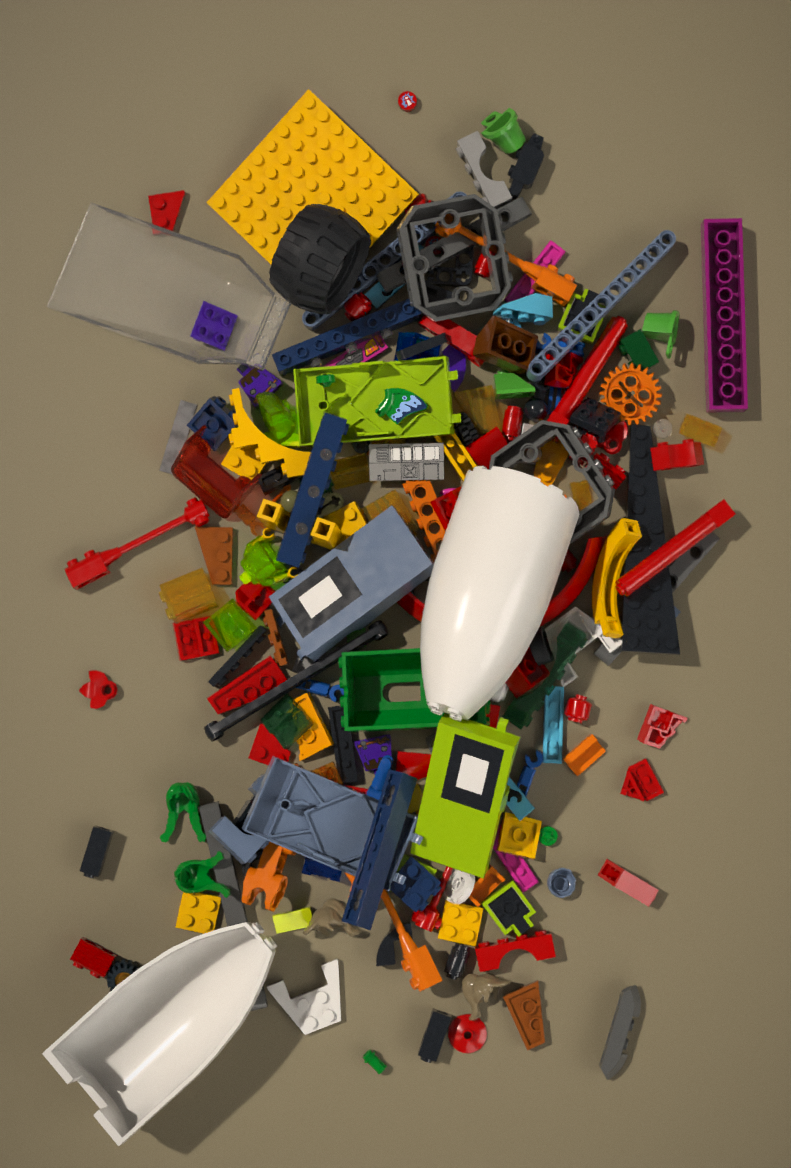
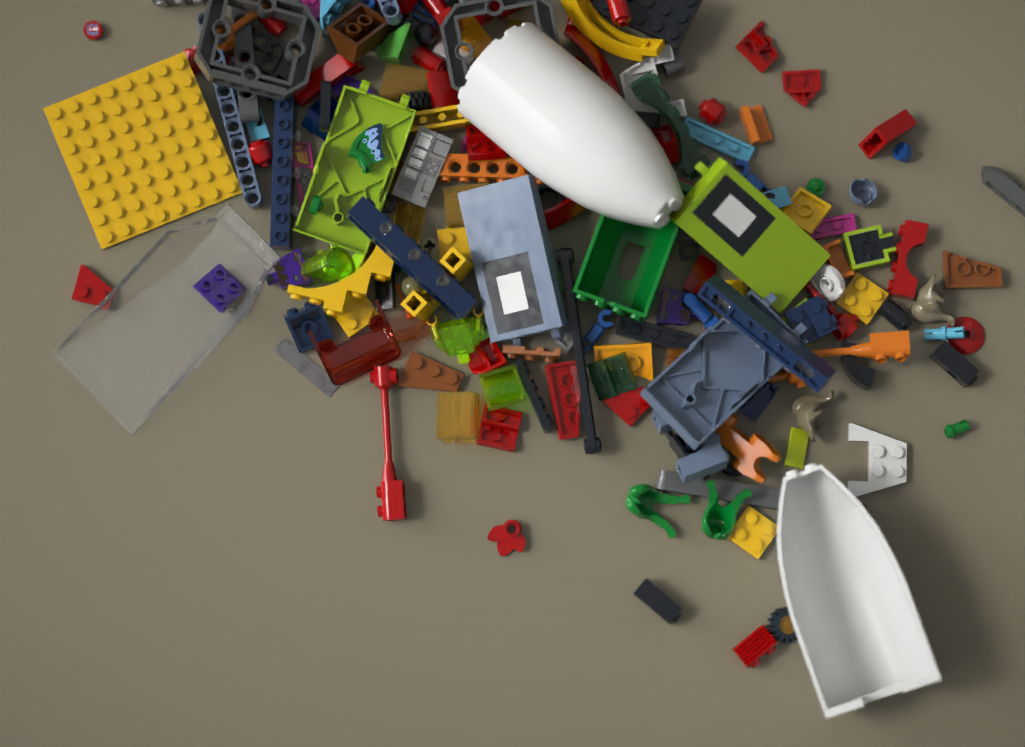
camera: 70 degrees left, 5 degrees down
black tyre [269,204,371,314] -> none
none -> blue tile [893,142,912,163]
none -> medium azure pin [924,326,965,341]

